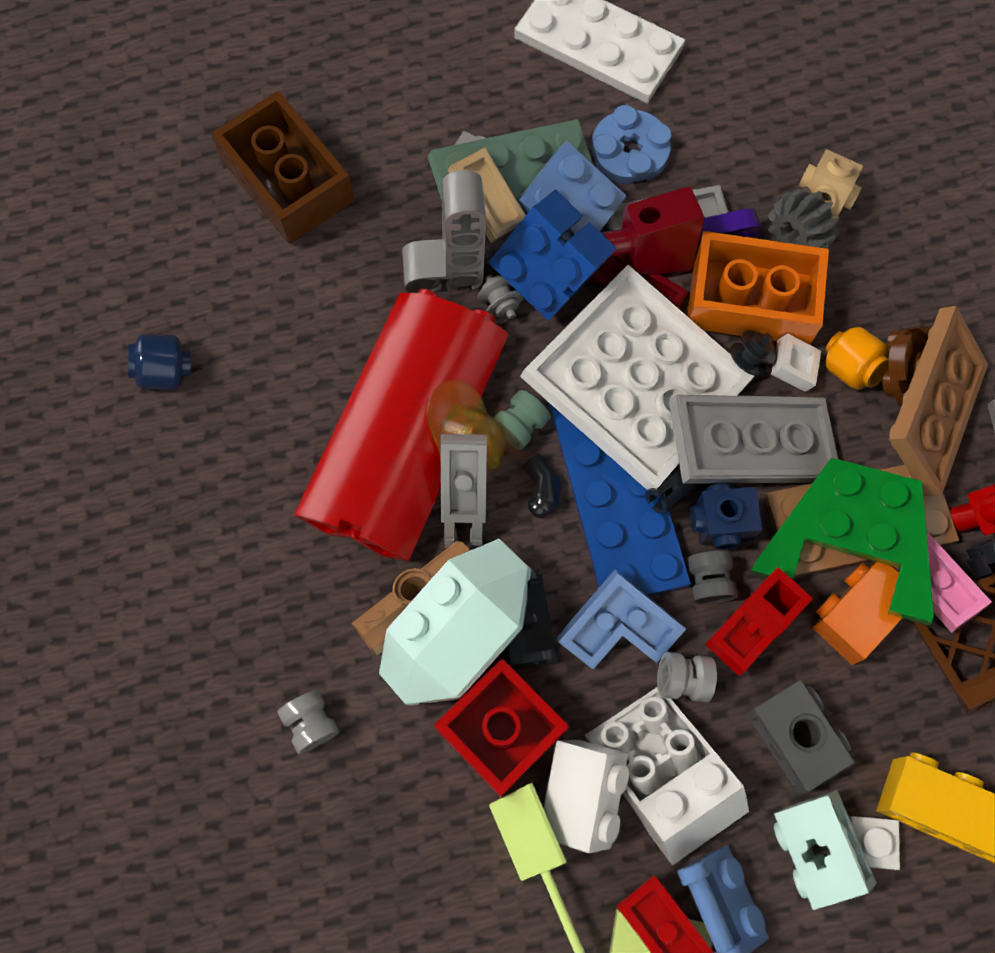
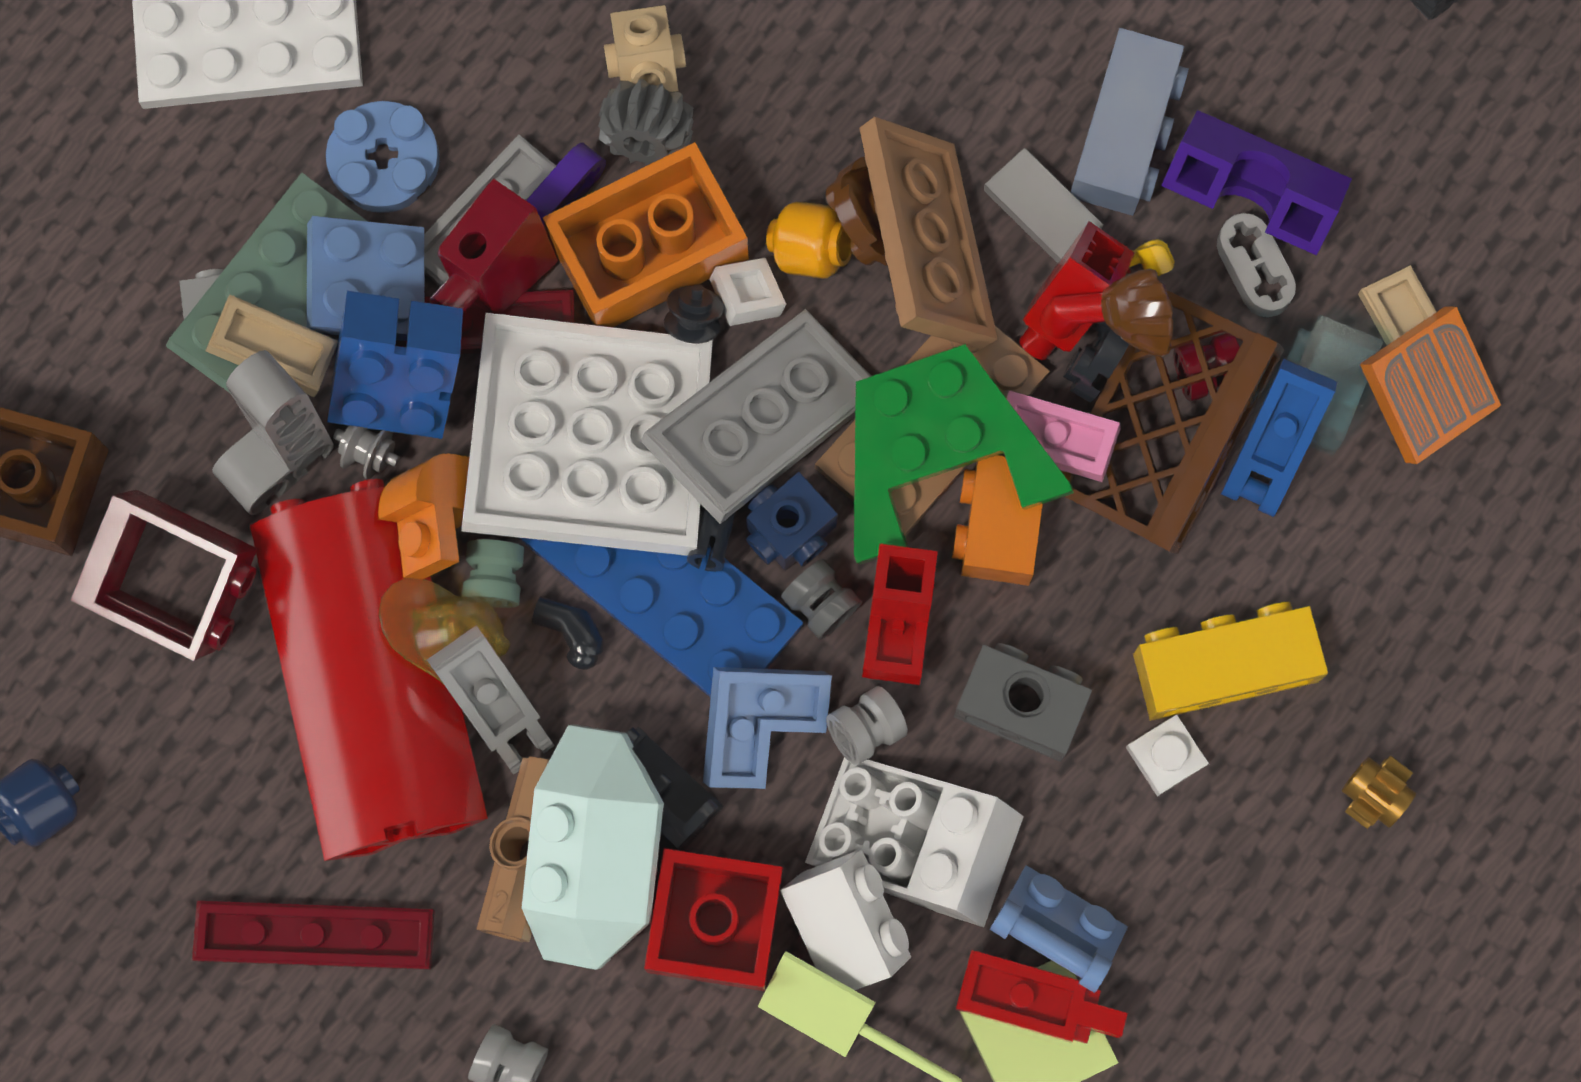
camera: 35 degrees left, 5 degrees up
light aqua brick [774,790,877,910] -> none
none -> dark red window [71,490,258,661]
none -> dark red tile [192,901,435,970]
none -> orange brick [378,453,470,580]

